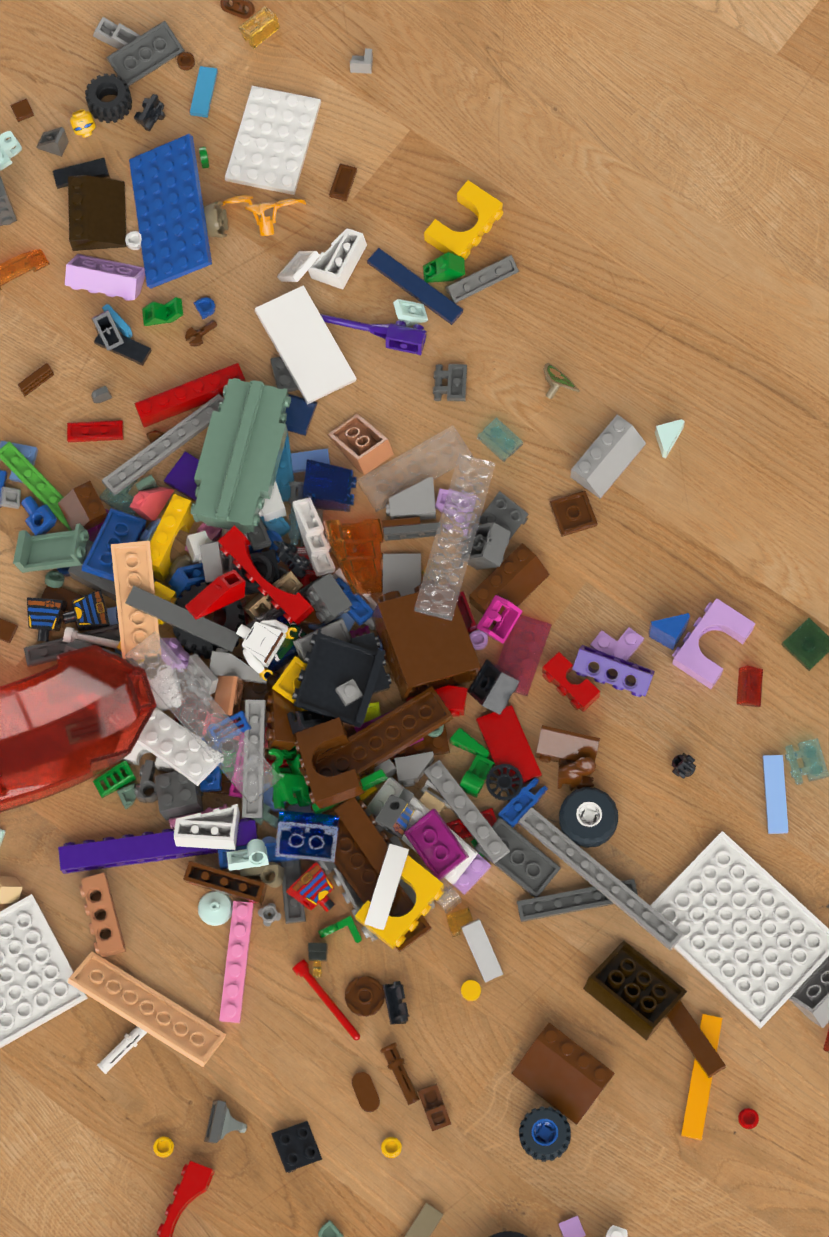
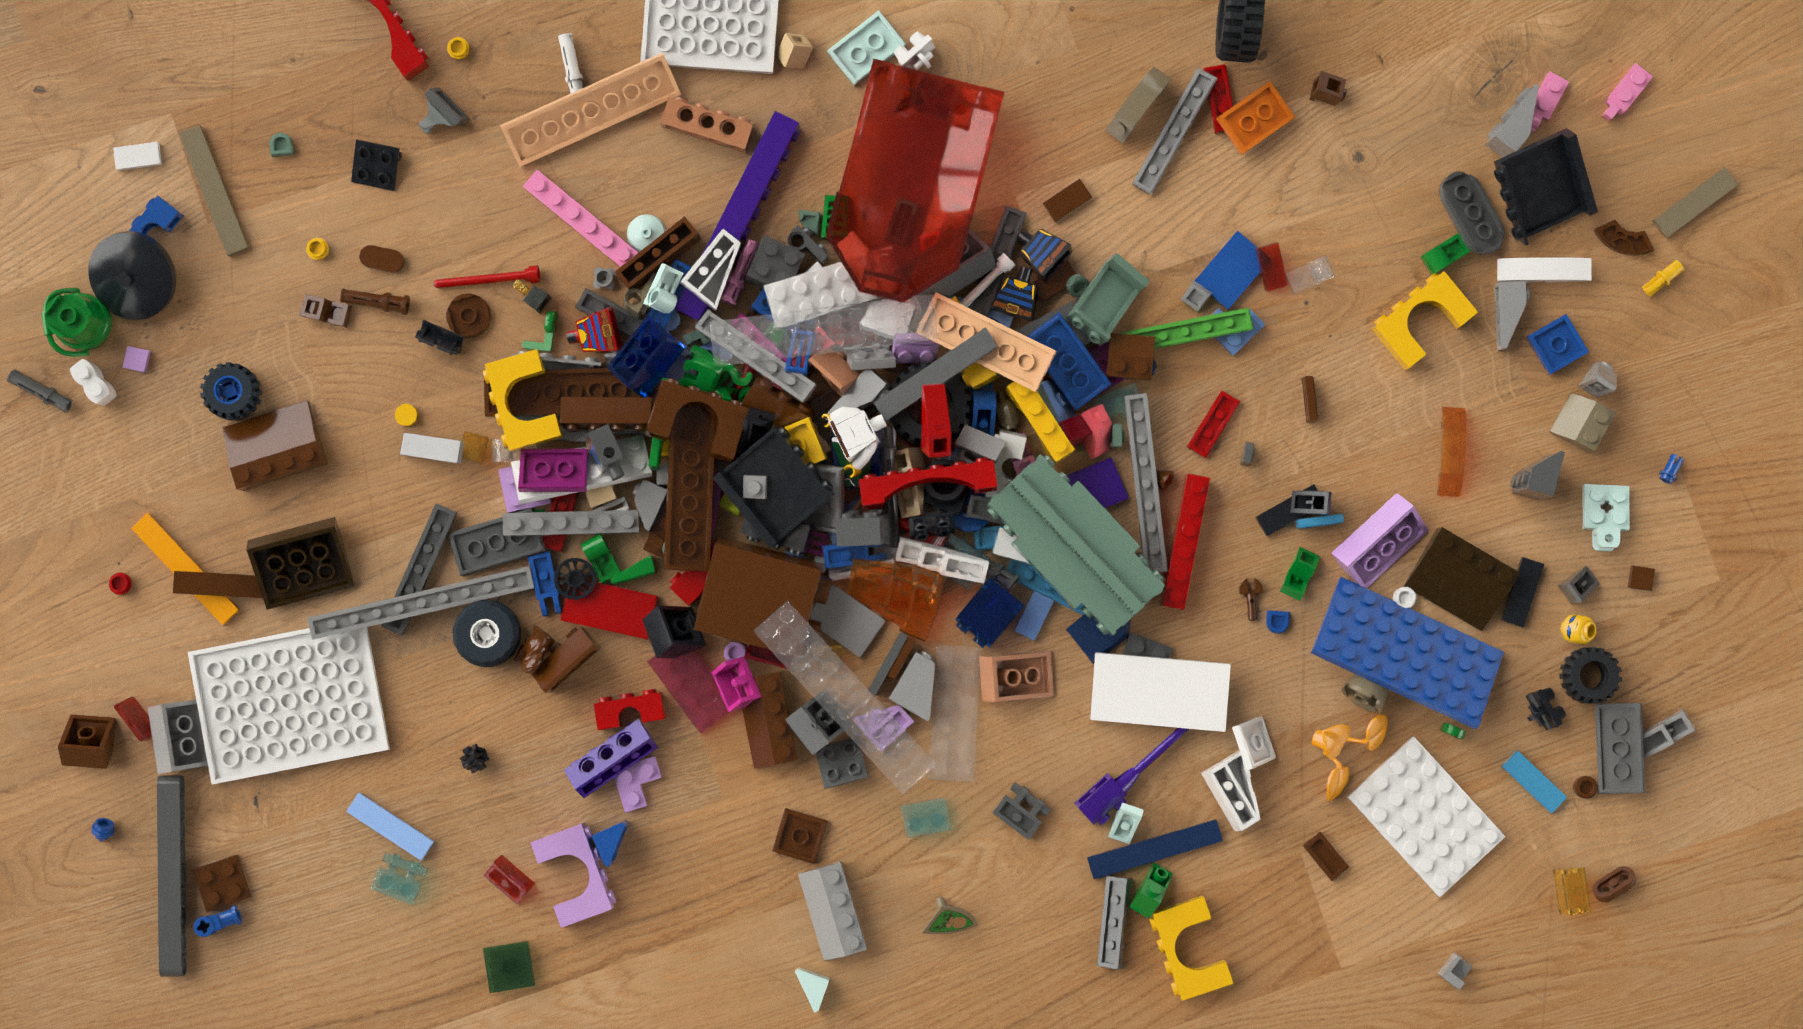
camera: 120 degrees right, 15 degrees up
blue piece [21,496,57,535] -> none
white slope [365,844,409,930] -> none
none -> dark red slope [1058,414,1093,448]

